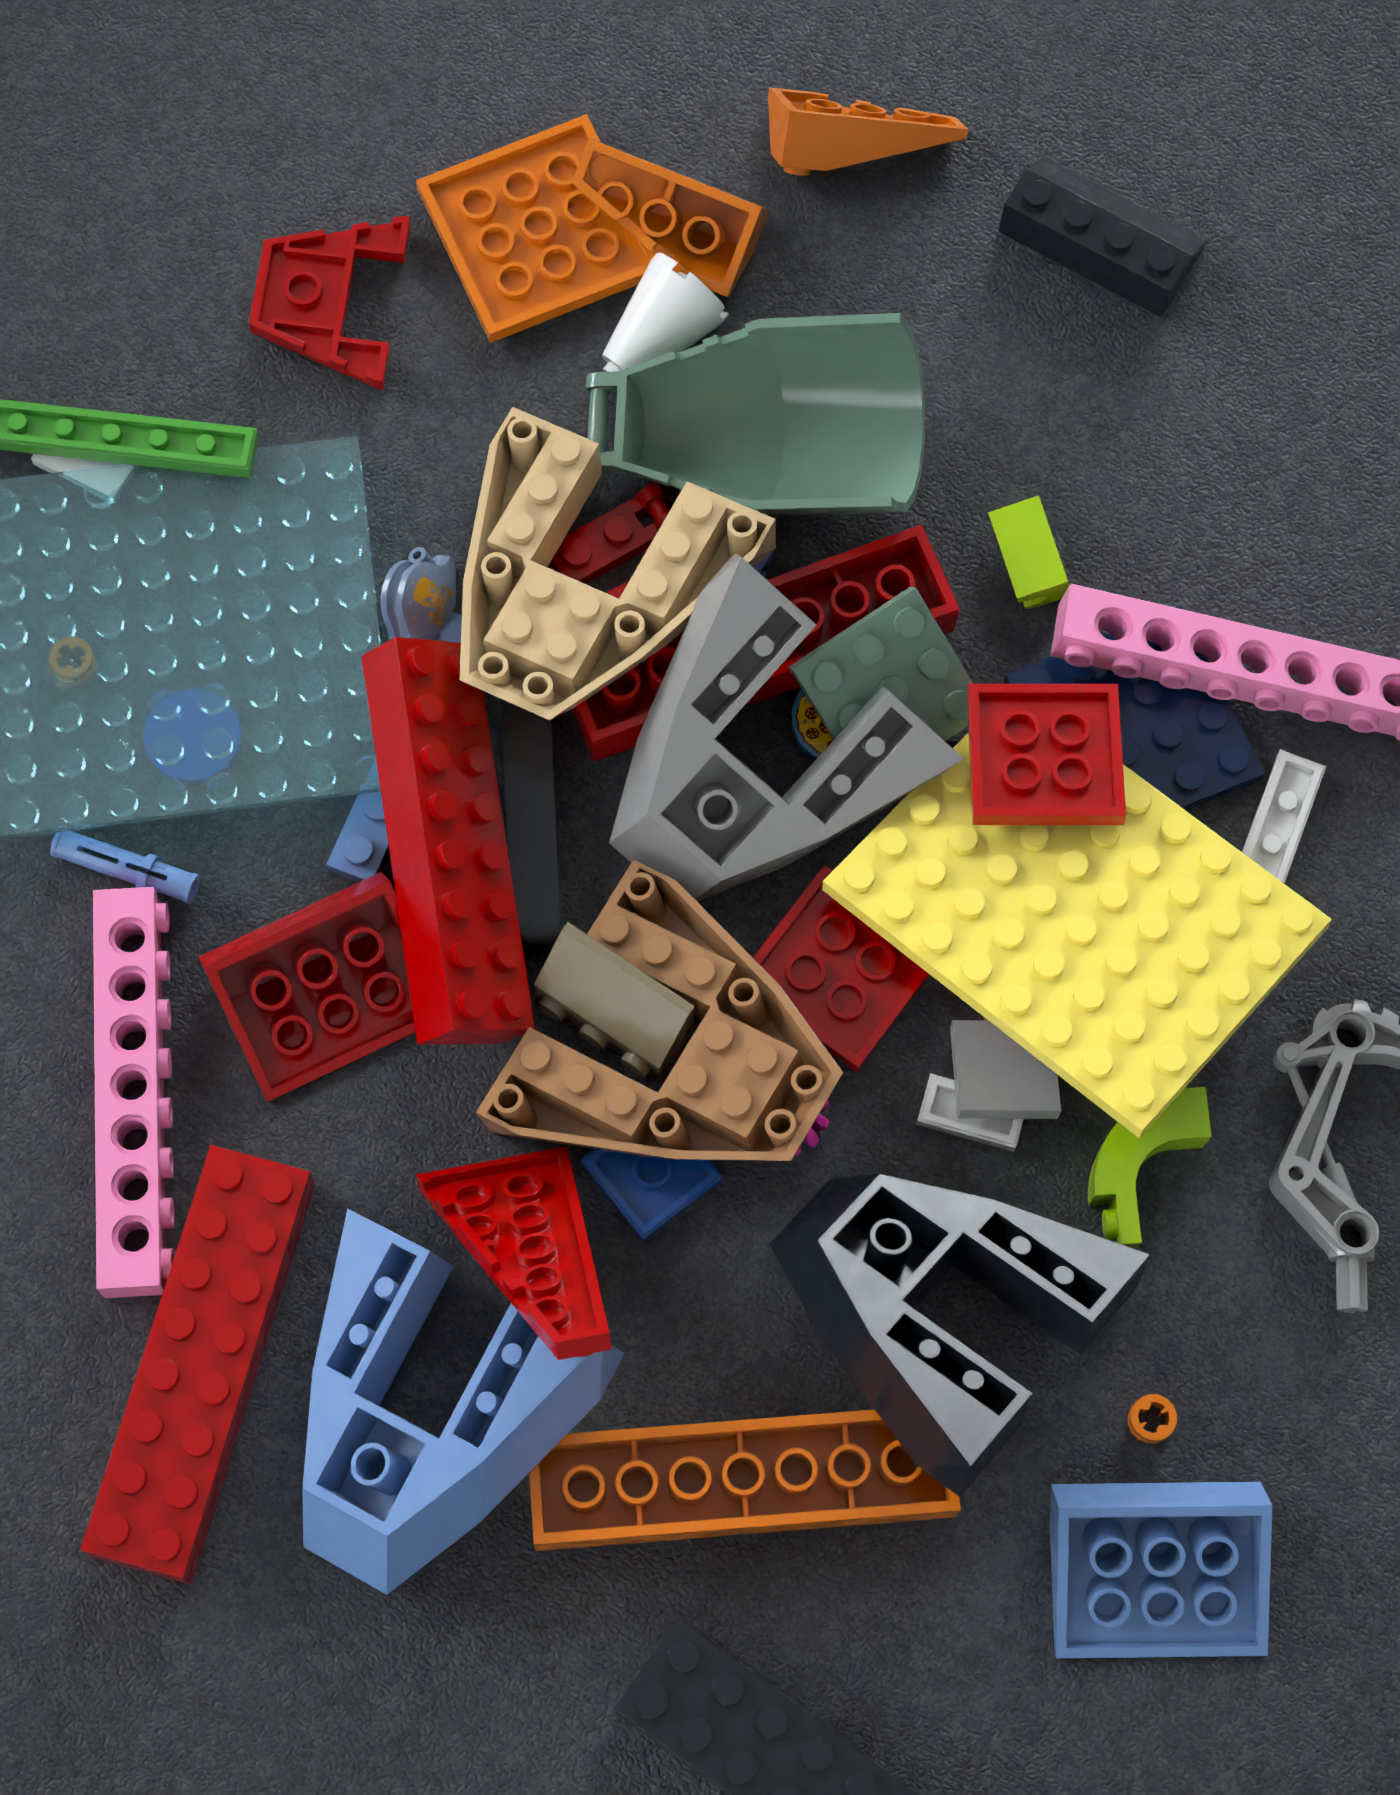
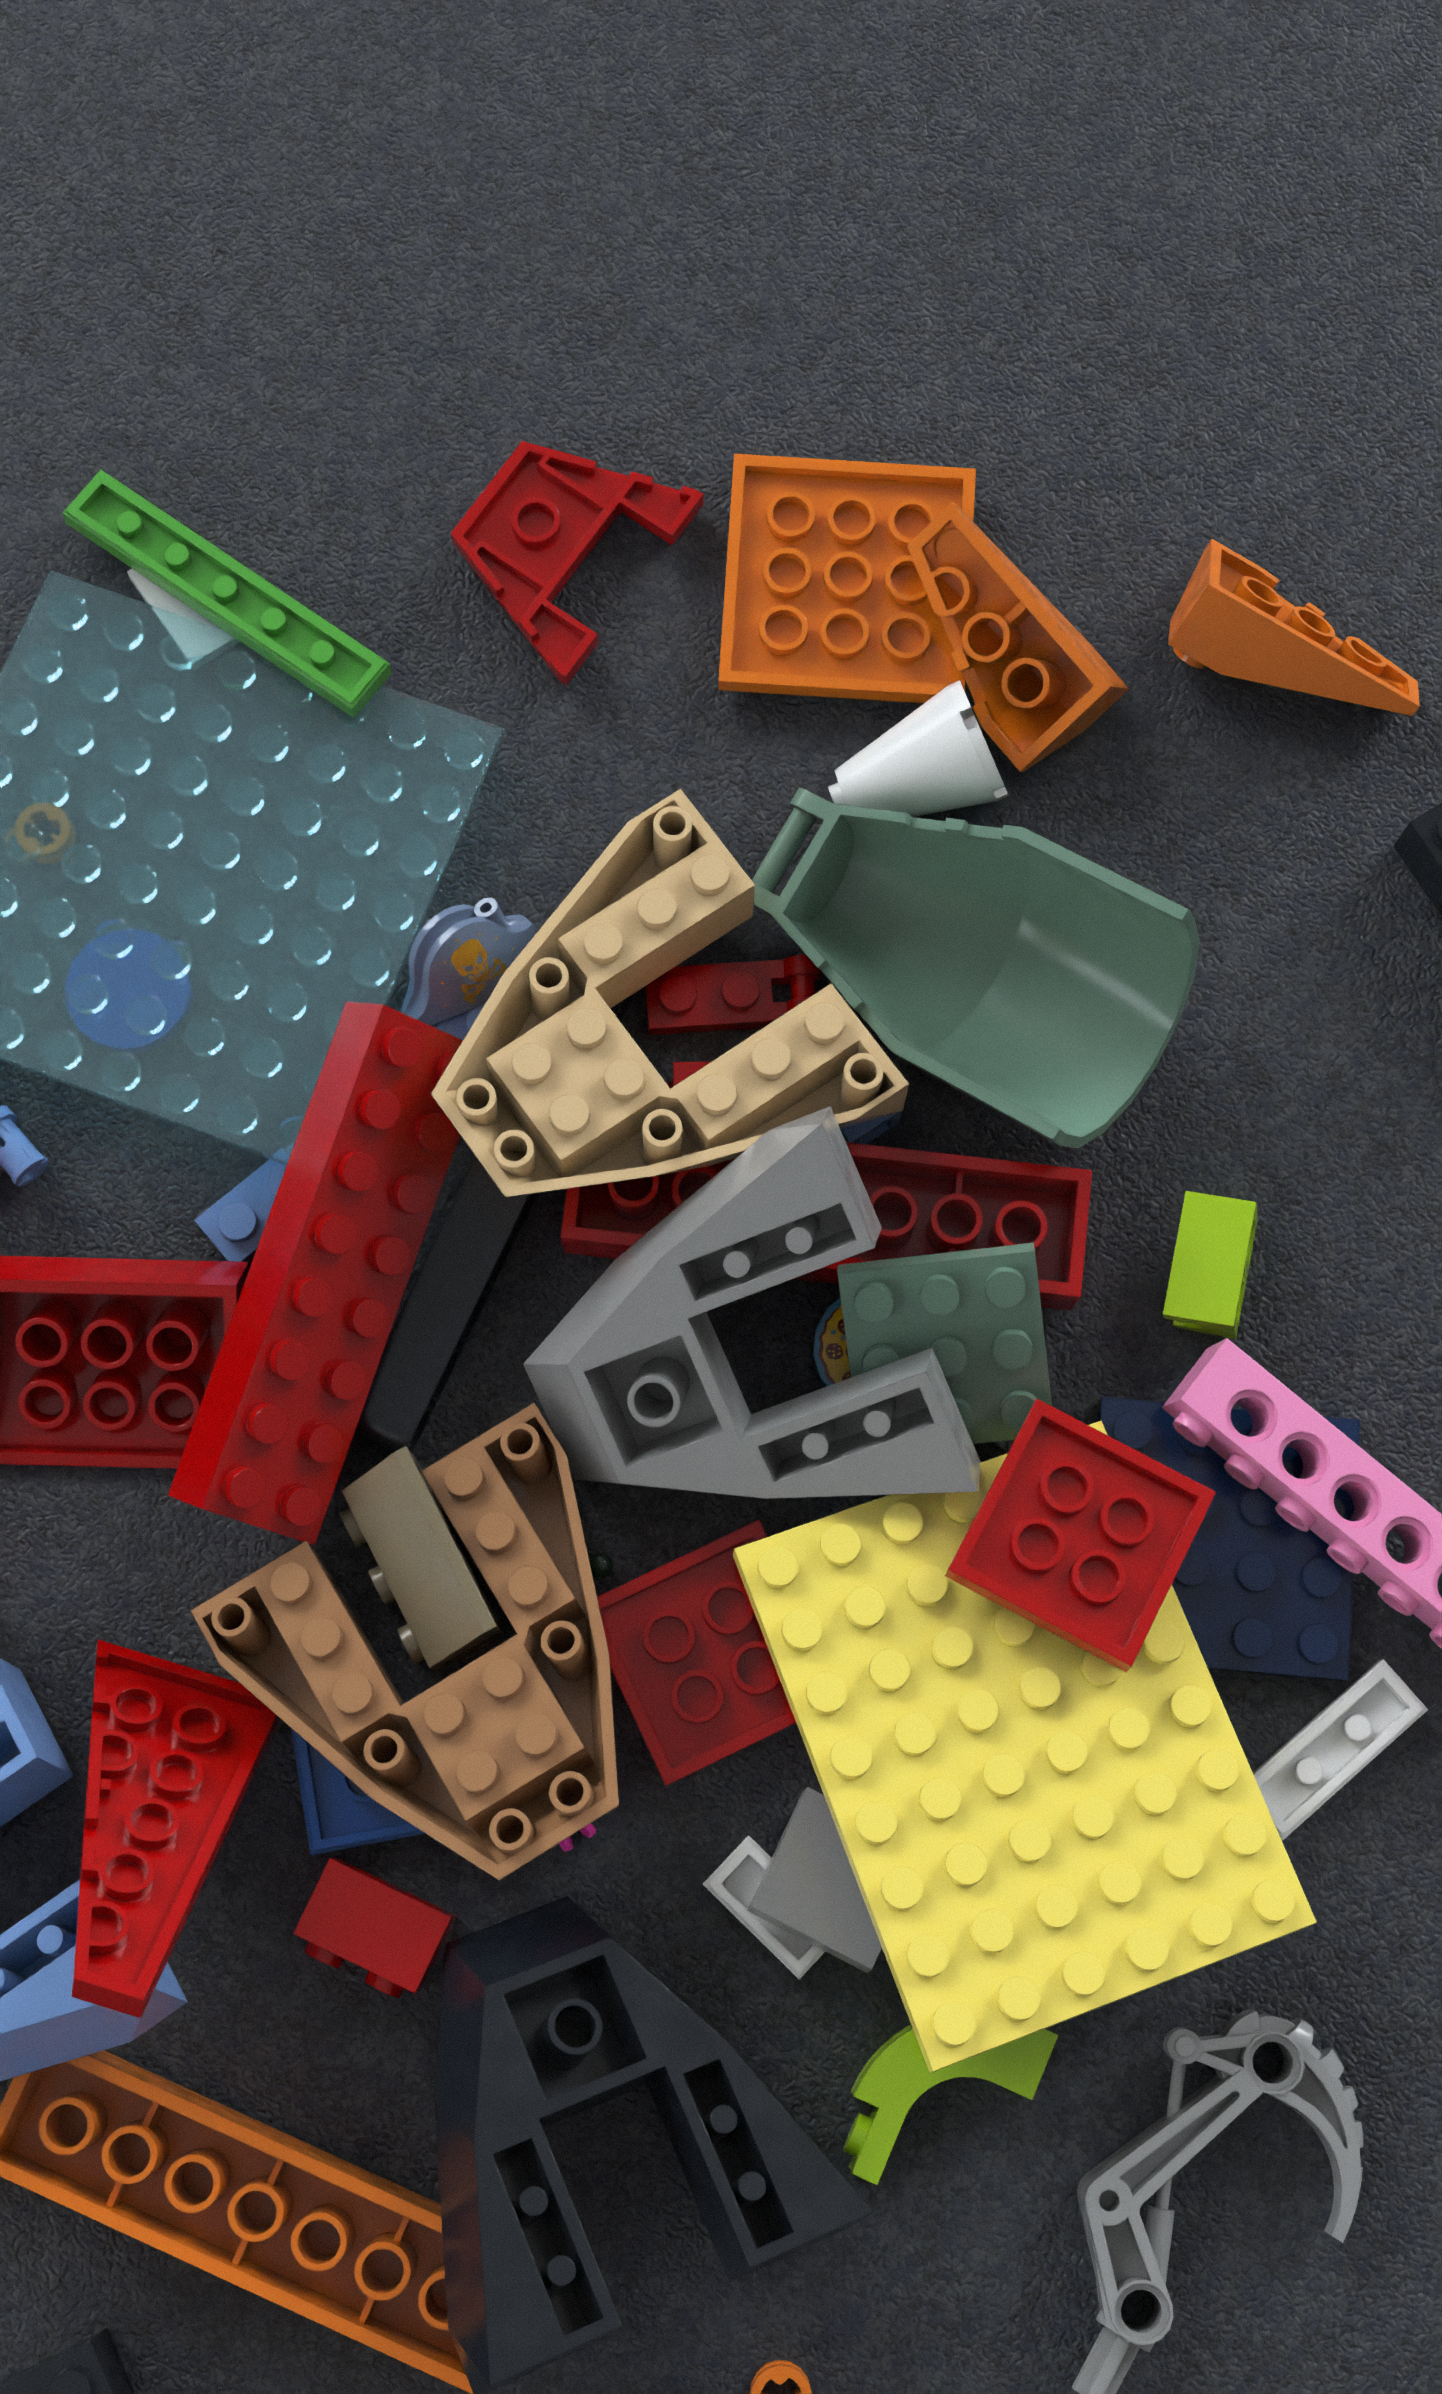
camera: 30 degrees right, 5 degrees up
none -> red brick [293,1858,456,1999]

